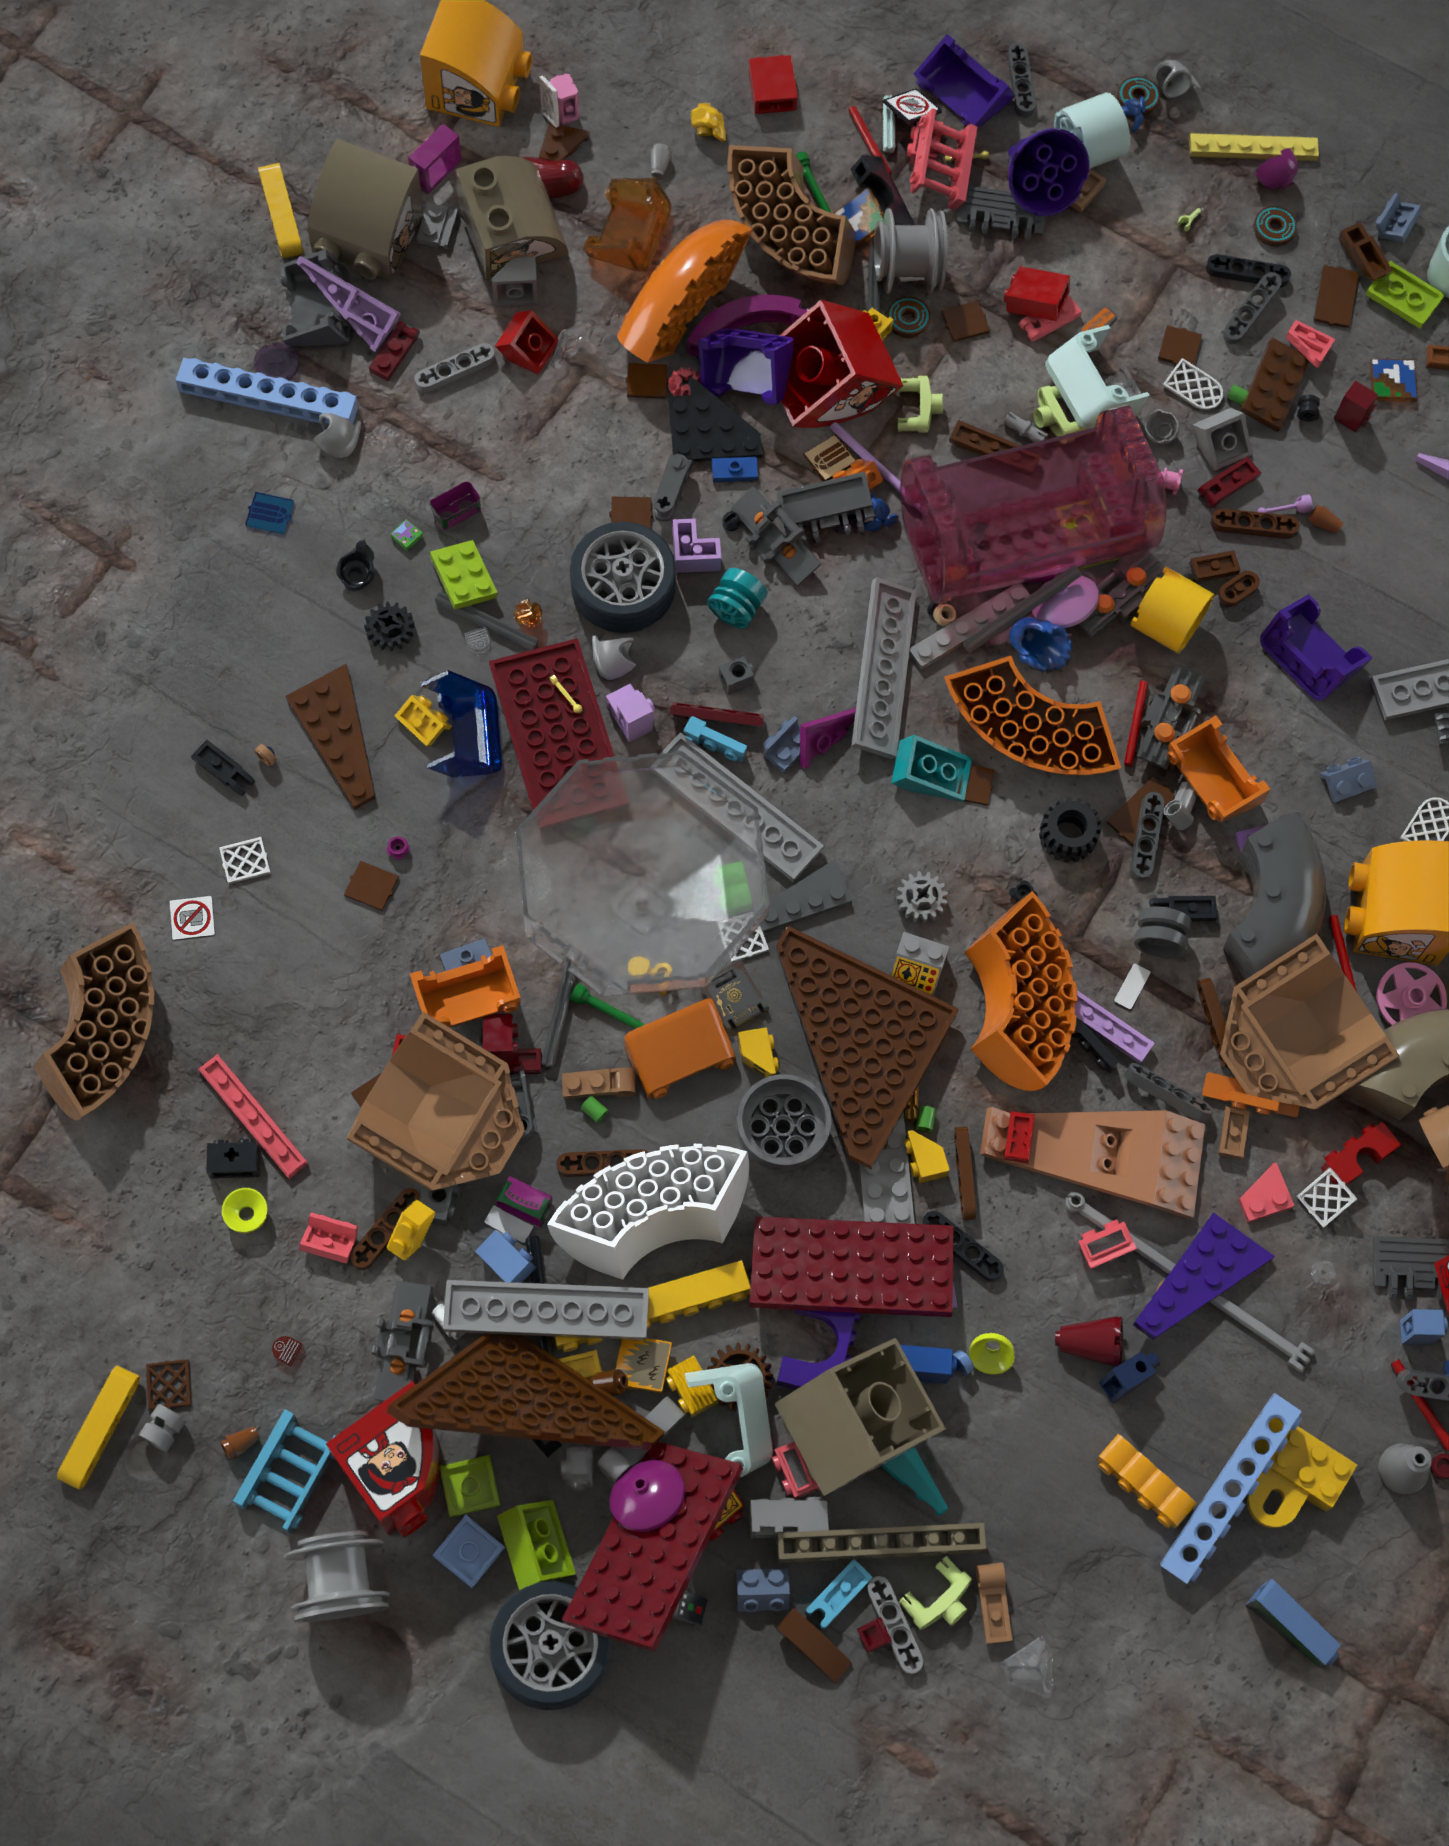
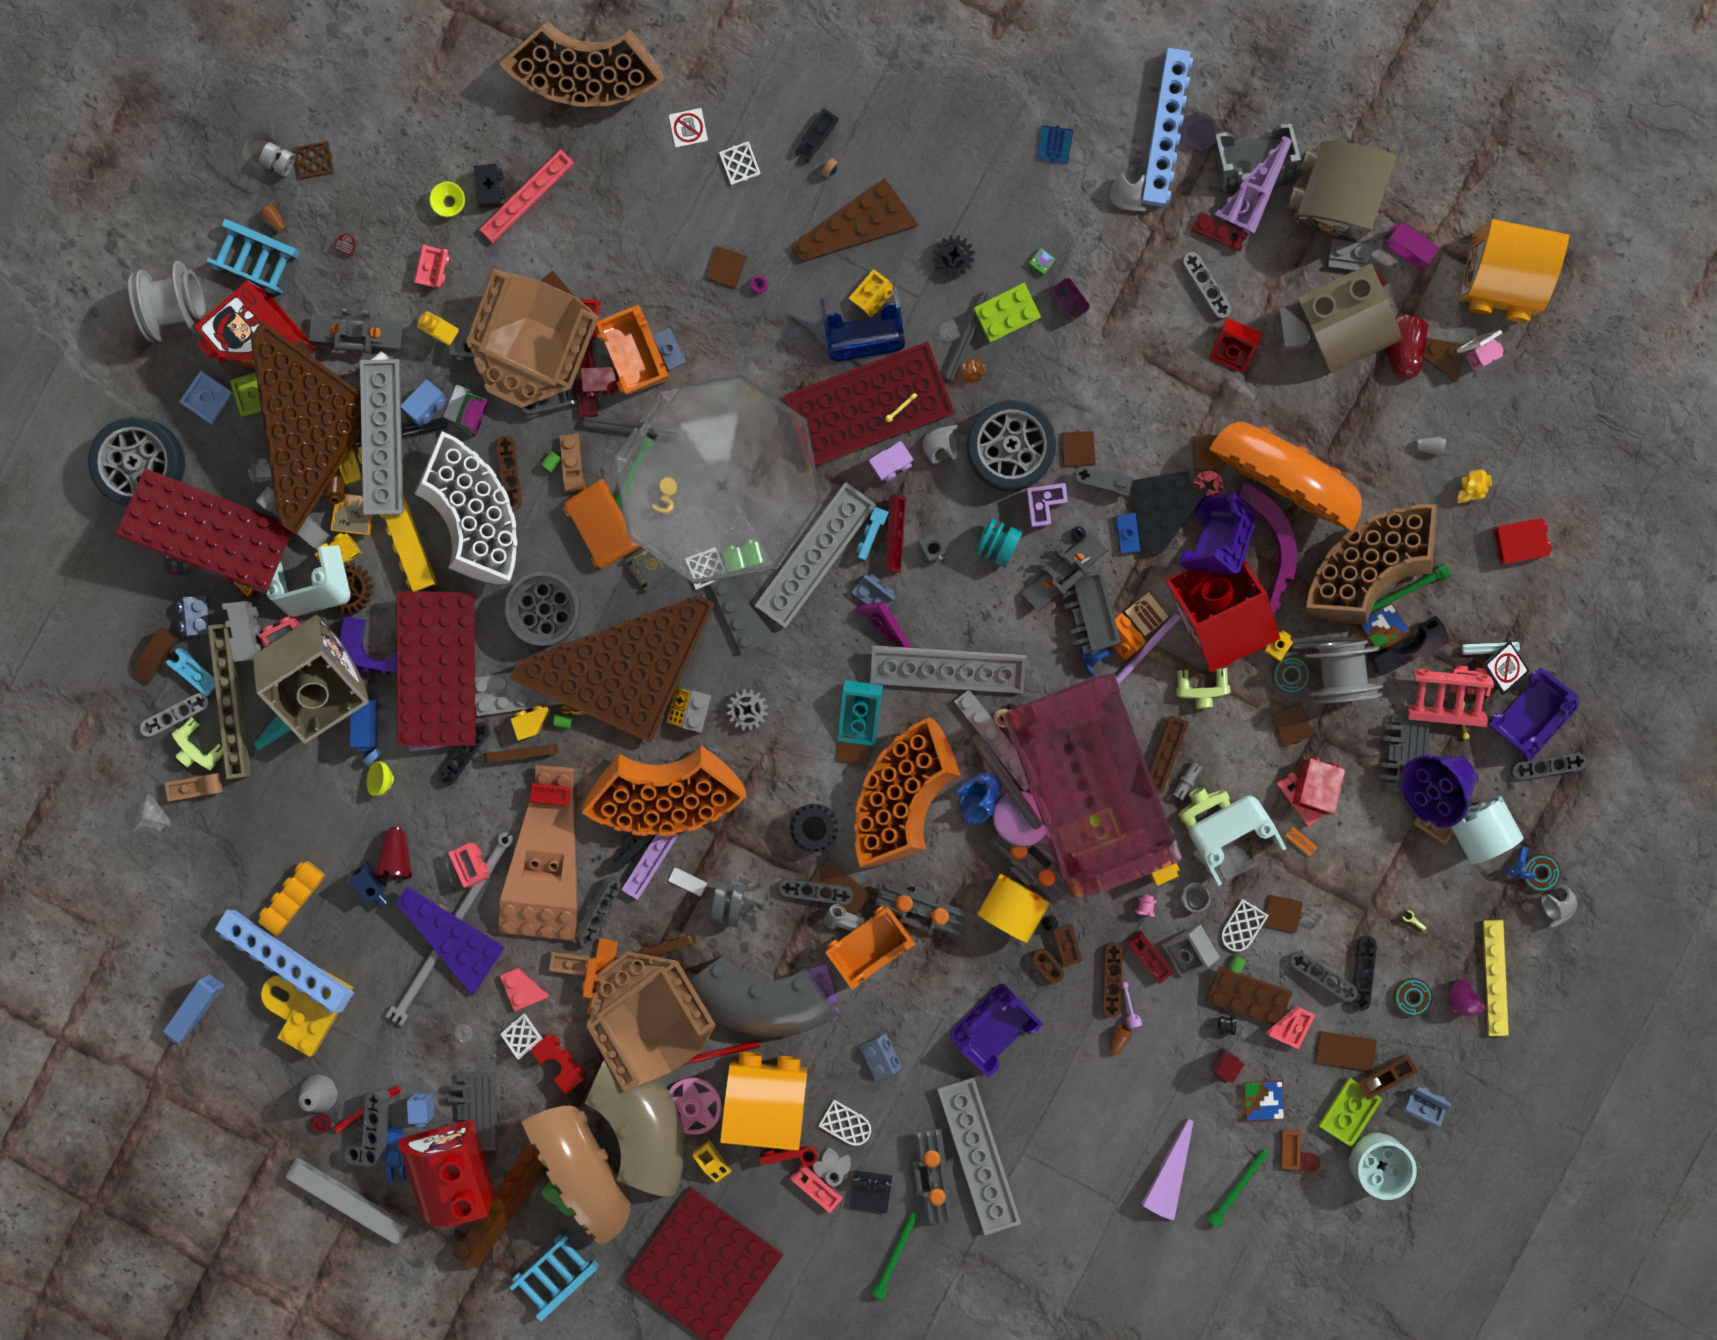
camera: 90 degrees right, 20 degrees up
yellow beam [56,1365,141,1490] -> none
yellow beam [258,163,304,259] -> none
black hair [336,540,375,591] -> none
reddish brown beam [350,1188,420,1270] -> none
lime slope [497,1500,576,1591] -> none
clear orange windscreen [583,178,671,272] -> none
magenta dish [610,1460,685,1532] -> none
yellow slope [737,1027,779,1078] -> none
red bar [848,106,892,175] -> none
dark red tile [857,1617,892,1653] -> none
black plate [1009,880,1038,903] -> none
red bar [1123,681,1149,767] -> none
black hinge [1149,896,1217,921] -> none

